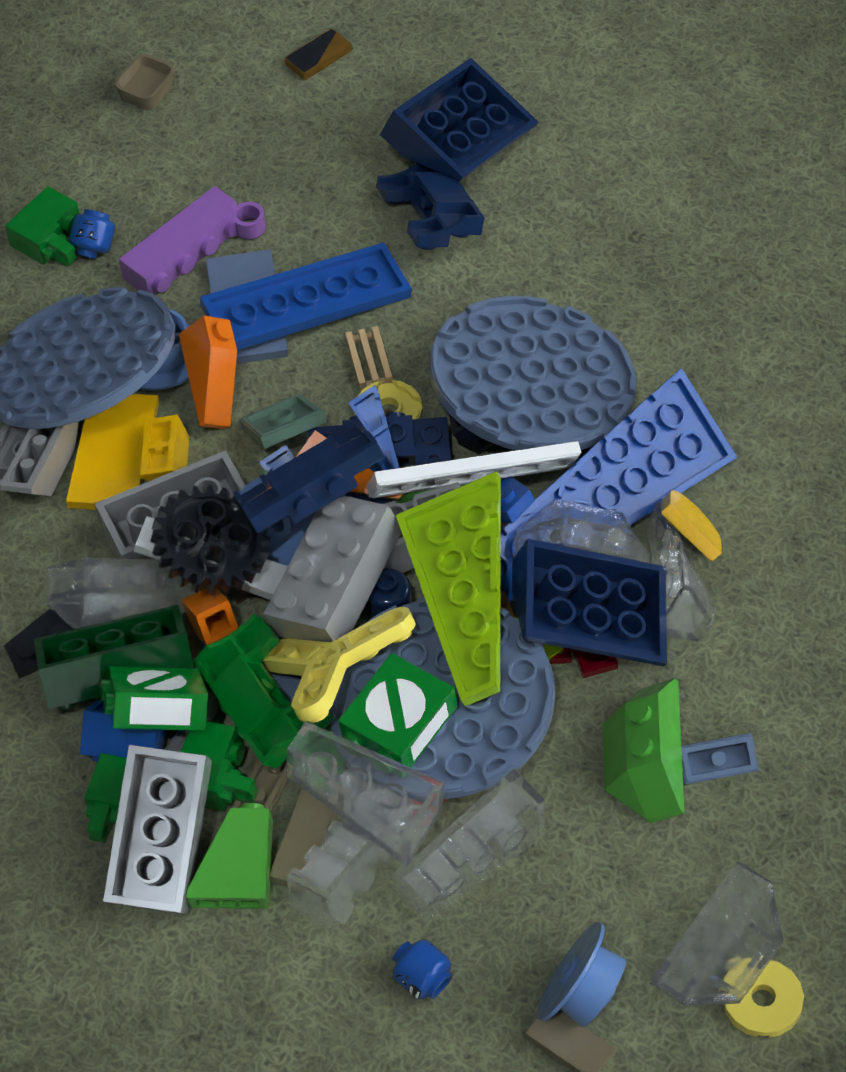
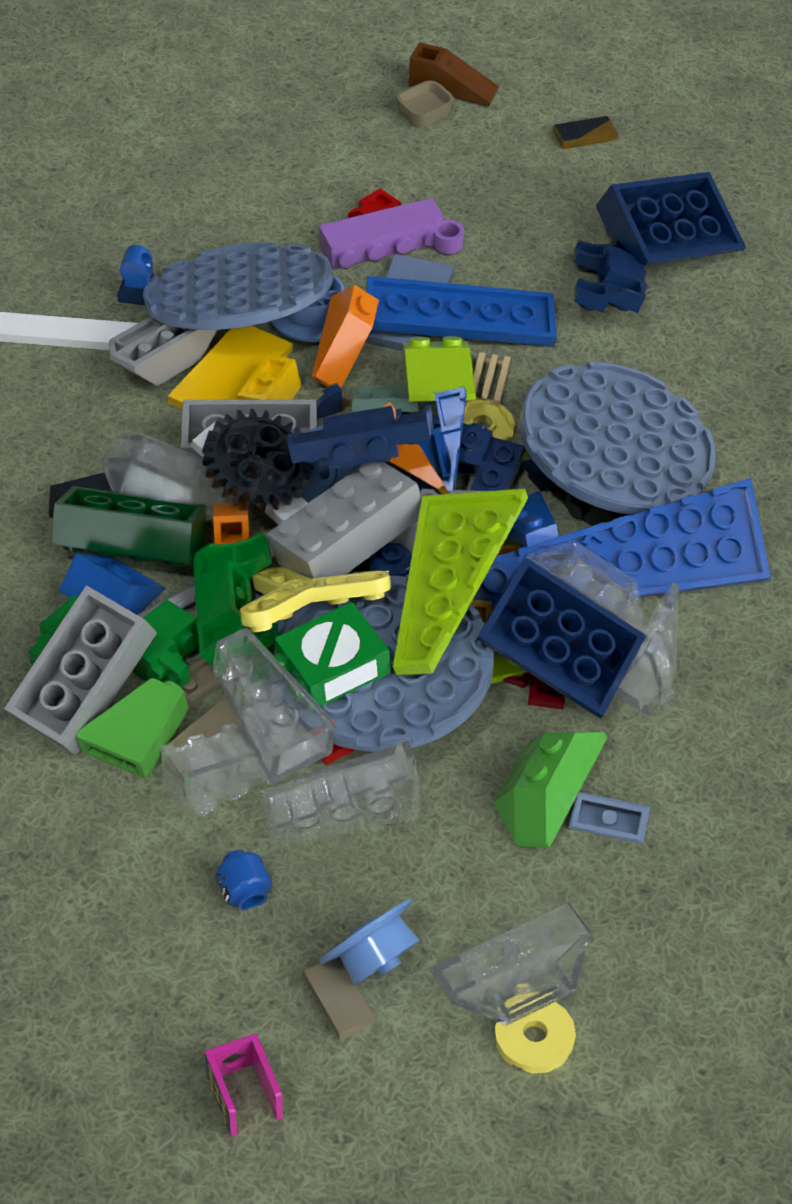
camera: 20 degrees right, 5 degrees down
green hinge [5,186,79,267] -> none
blue head [69,209,115,259] -> none
green brick [100,666,208,730] -> none
white tile [367,441,581,498] -> none
yellow tile [661,490,722,561] -> none
none -> dark blue tile [316,383,342,419]
none -> red plate [348,188,401,218]
none -> lime slope [403,336,476,402]
none -> reddish brown slope [409,42,499,106]

